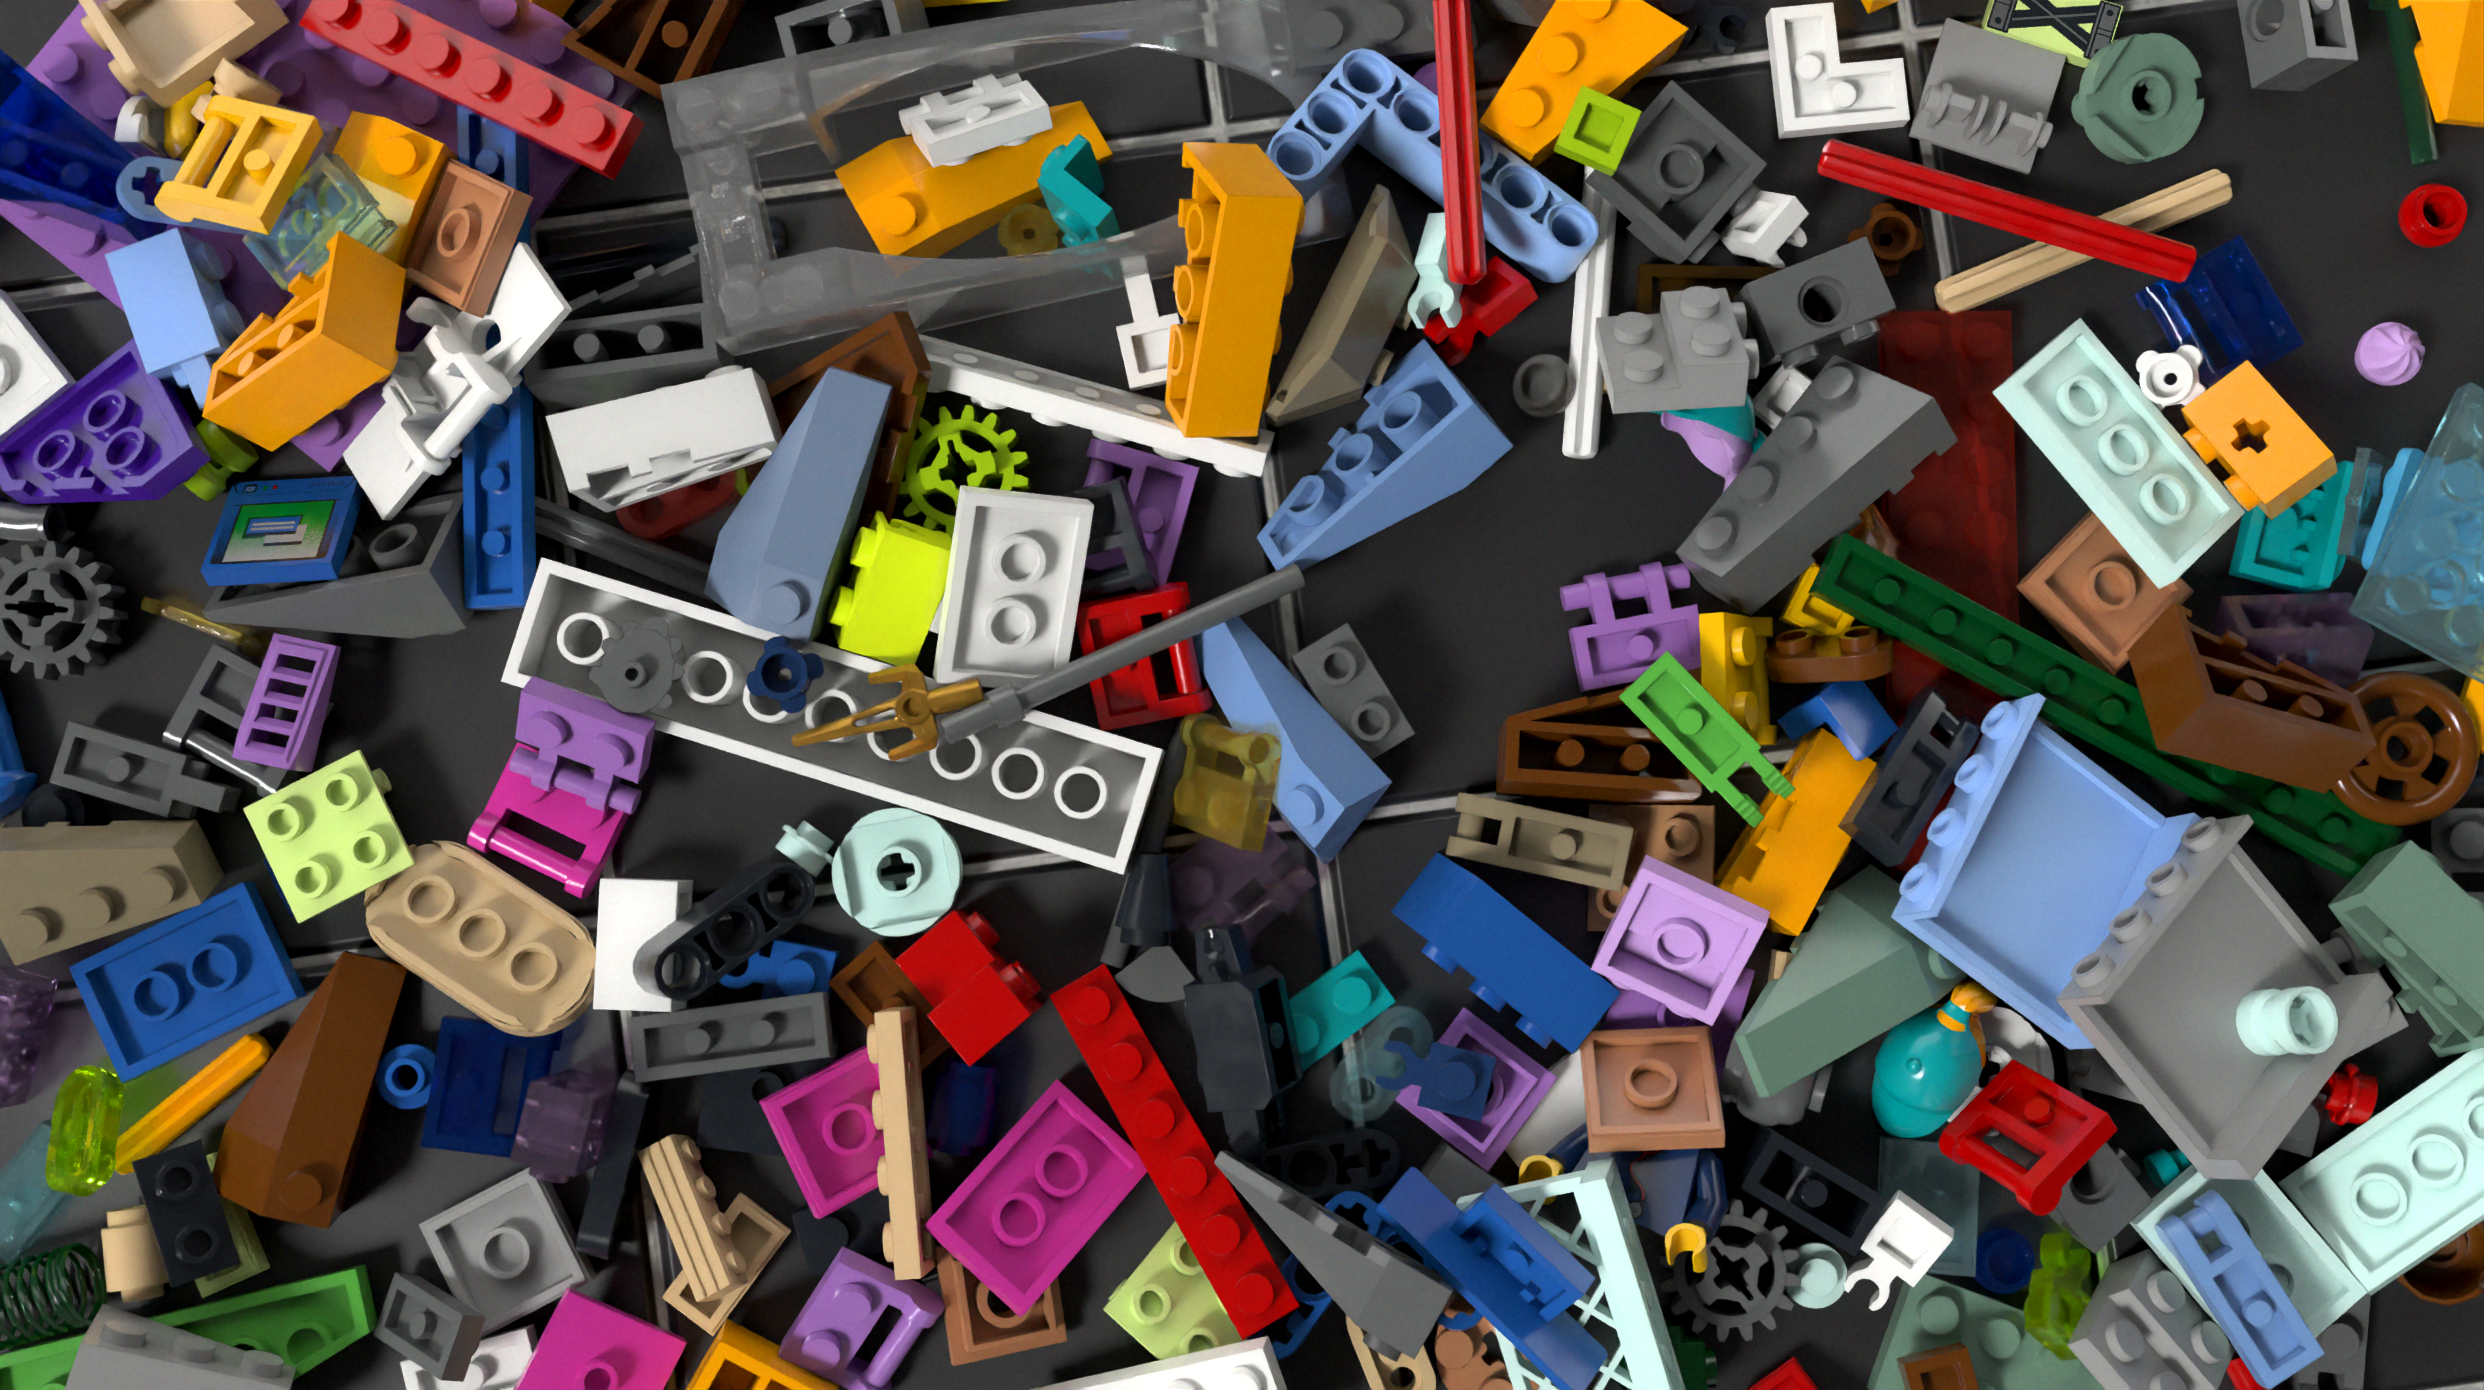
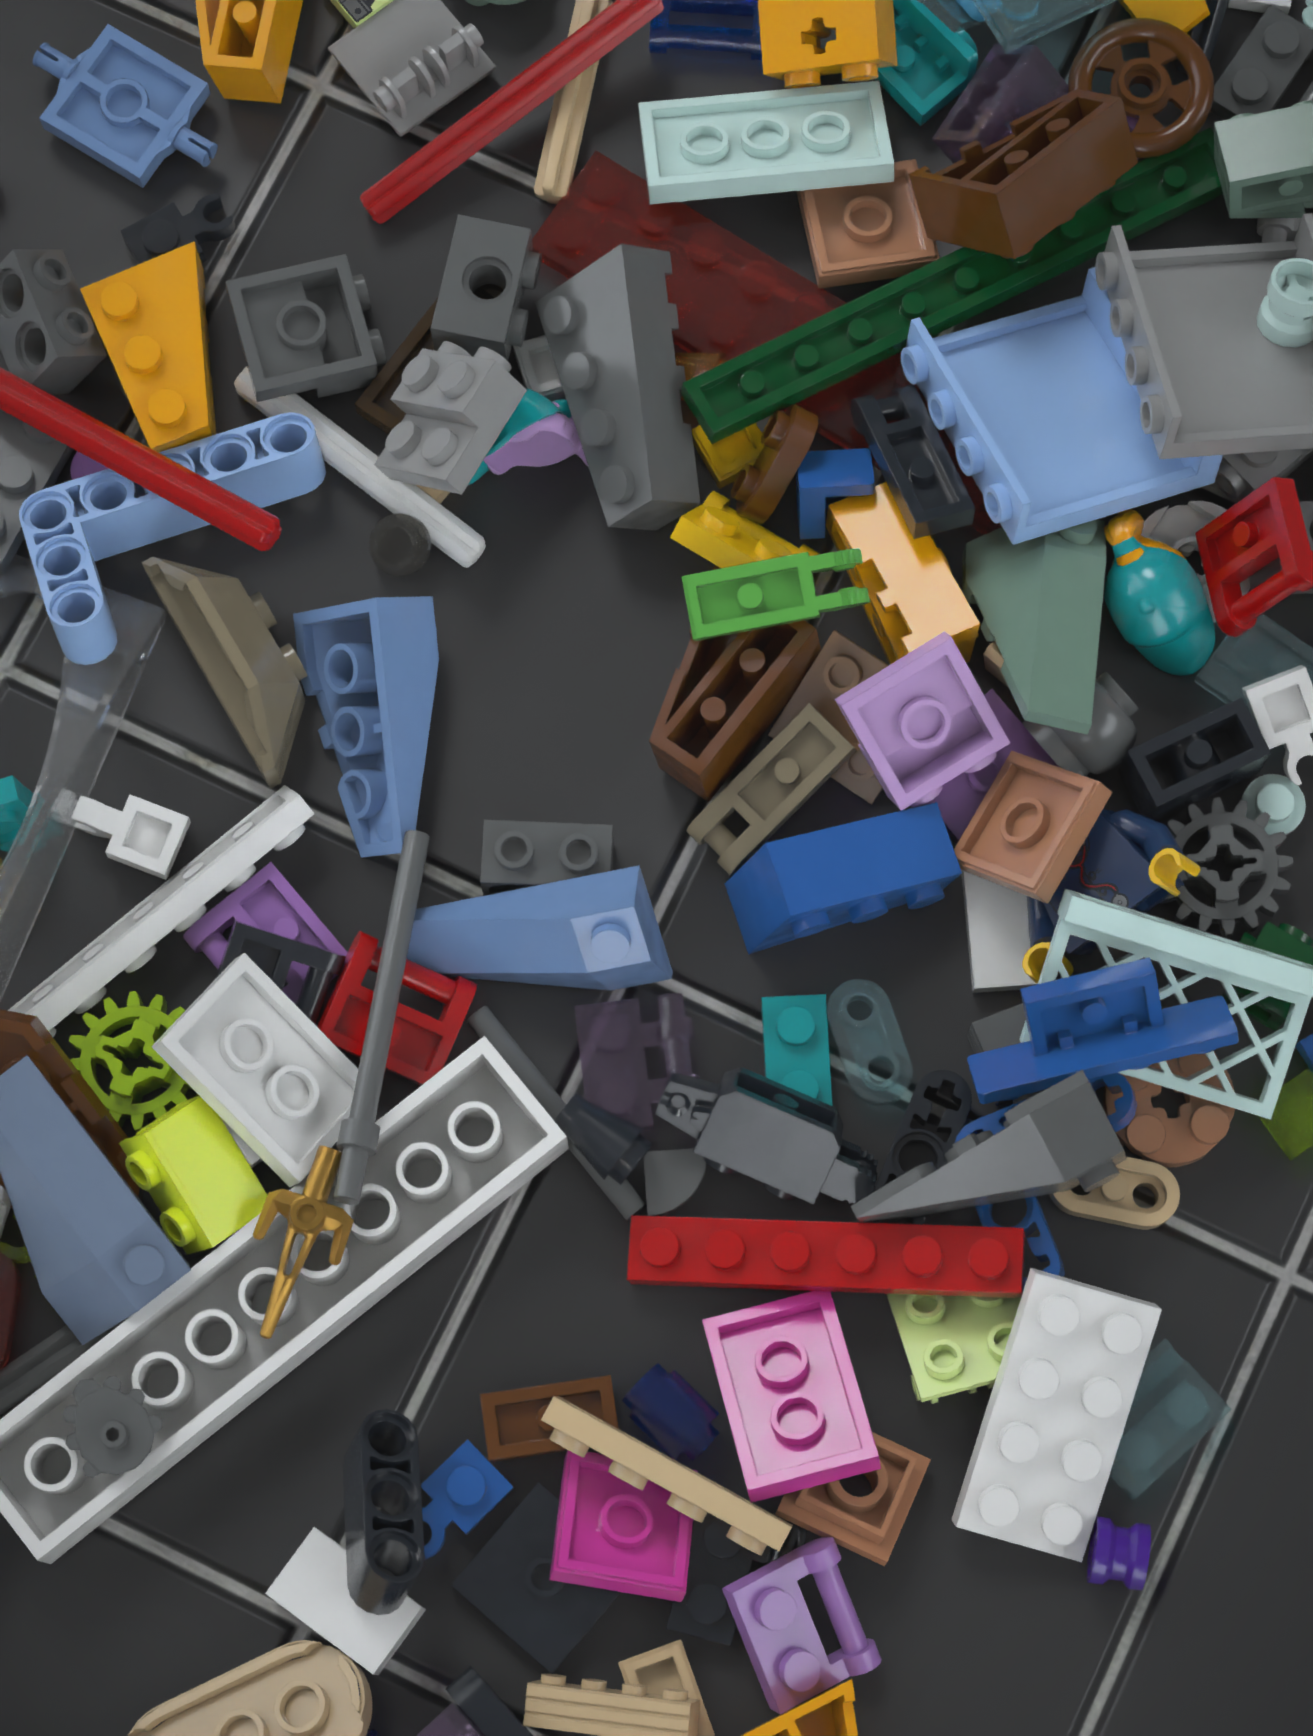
camera: 60 degrees left, 10 degrees down
dark pink plate [467,742,630,900] -> none
medium lavender plate [509,676,656,815] -> none
dark grey plate [630,992,835,1083] -> none
dark blue plate [746,636,825,713] -> none
light aqua plate [775,820,834,877] -> none
light aqua plate [832,808,963,936] -> none
red brick [894,908,1043,1067] -> none
light orange wedge [1165,142,1305,438] -> none
clear yellow plate [1173,712,1282,852] -> none
dark blue plate [1375,1041,1497,1122] -> none
medium lavender piece [1395,1007,1558,1172] -> none
light aqua plate [1408,213,1463,328] -> none
red plate [1422,255,1538,366] -> none
lime plate [1553,85,1642,177] -> none
medium lavender plate [1560,561,1701,692] -> none
white tile [1719,190,1809,268] -> none
white plate [1765,2,1910,139] -> none
reddish brown plate [1847,203,1924,279] -> none
white plate [2136,345,2206,412] -> none

